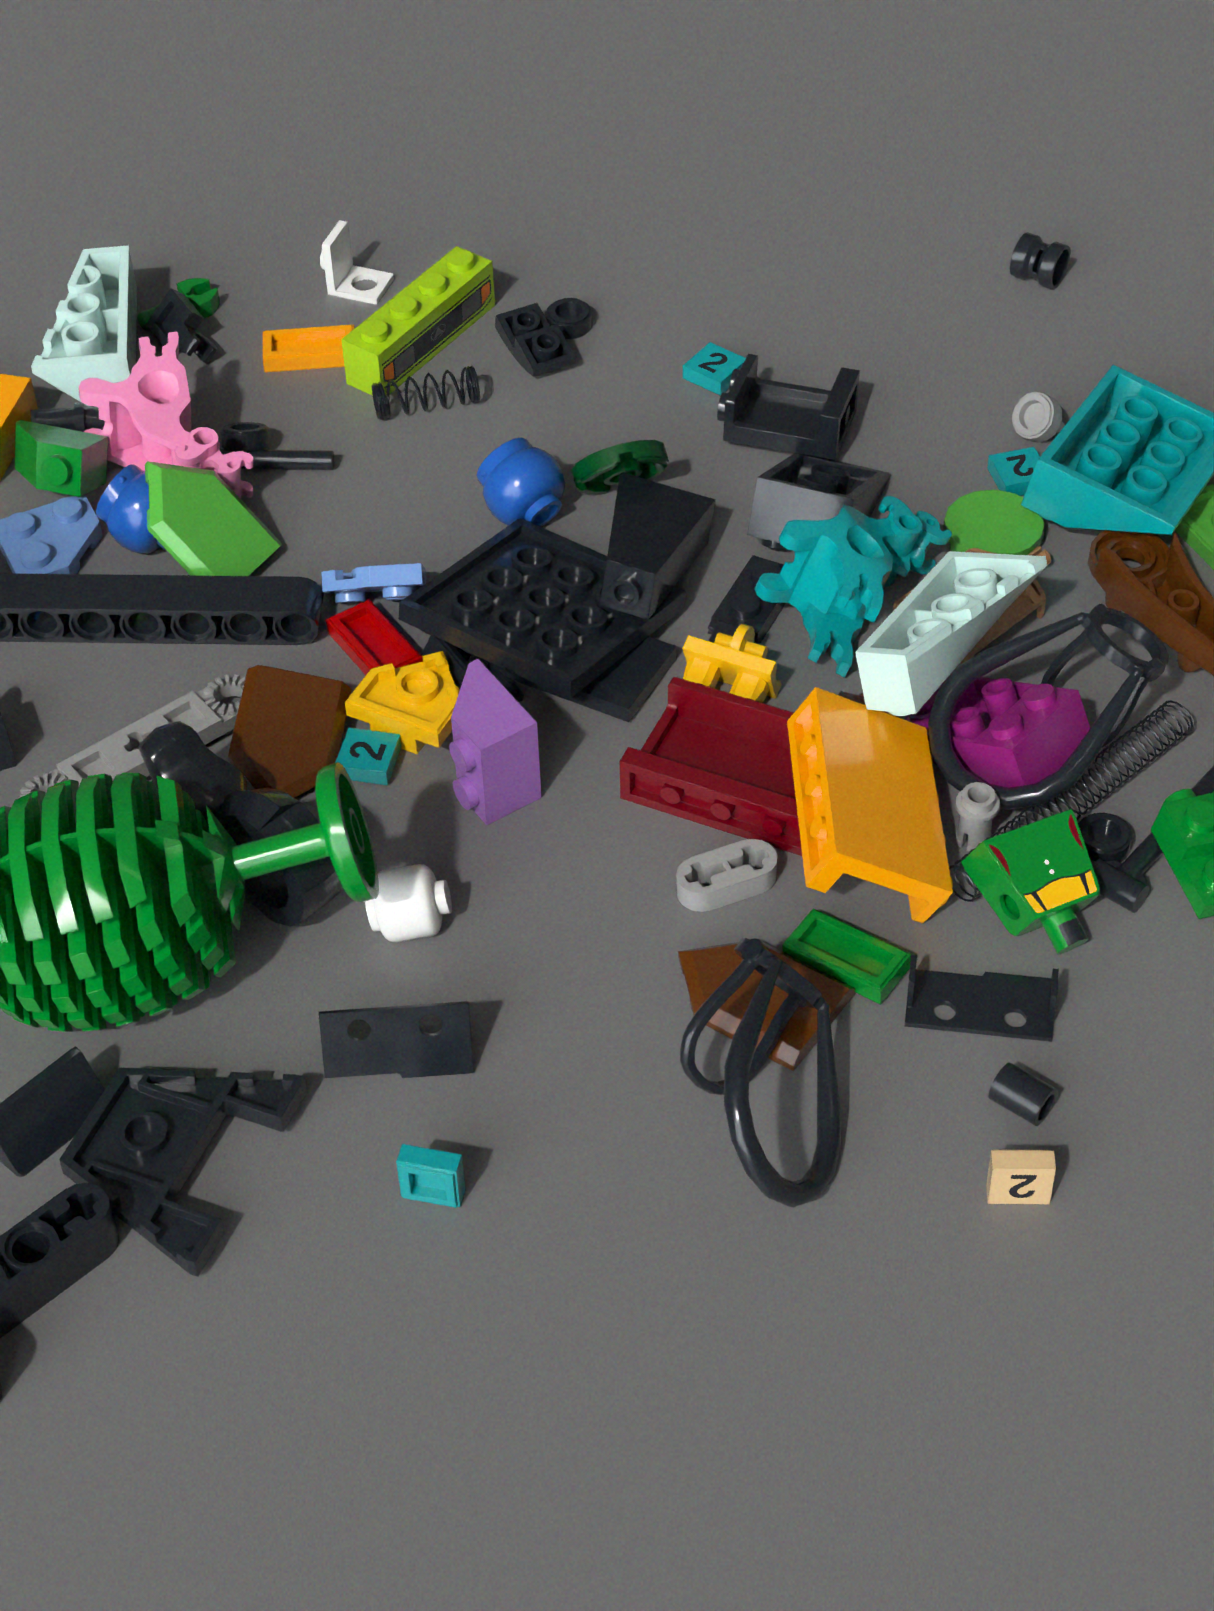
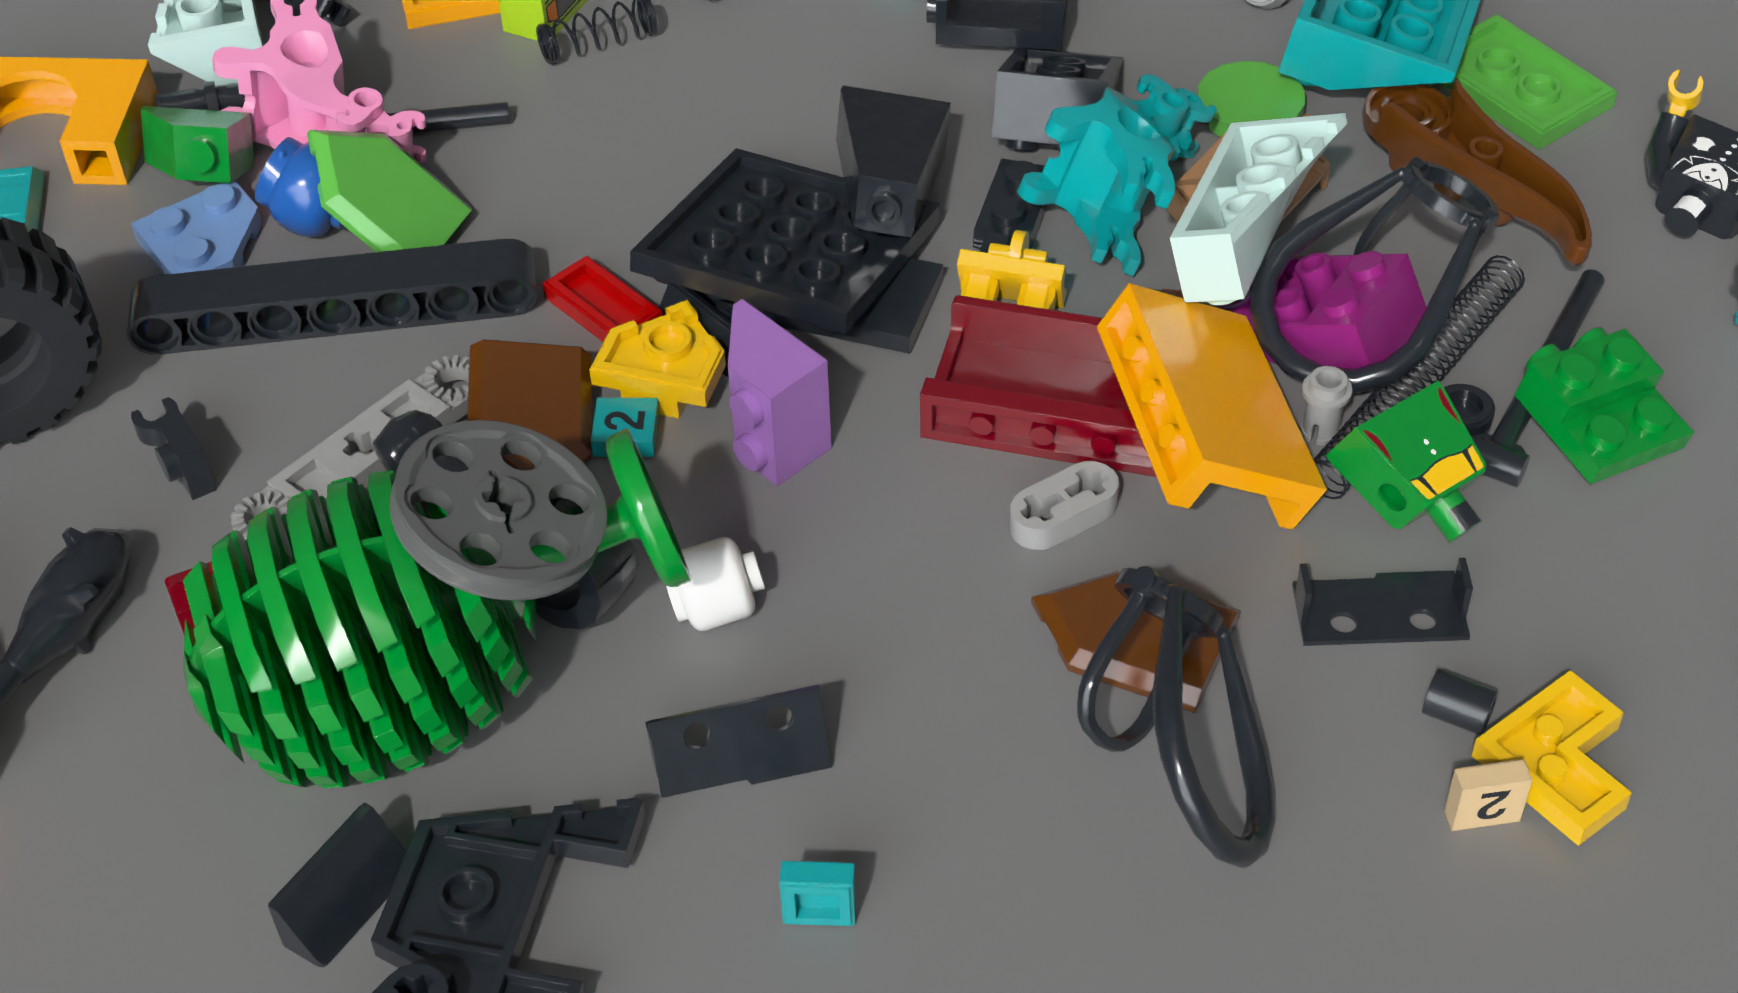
camera: 10 degrees left, 0 degrees up
black tile [221,422,270,451] -> none
medium blue plate [322,563,427,603] -> none
blue piece [476,437,565,526] -> none
dark green tile [571,440,669,495] -> none
green tile [782,908,911,1005] -> none
teal tile [987,447,1040,496] -> none
none -> dark grey wedge [390,420,607,600]
none -> yellow plate [1472,670,1632,846]

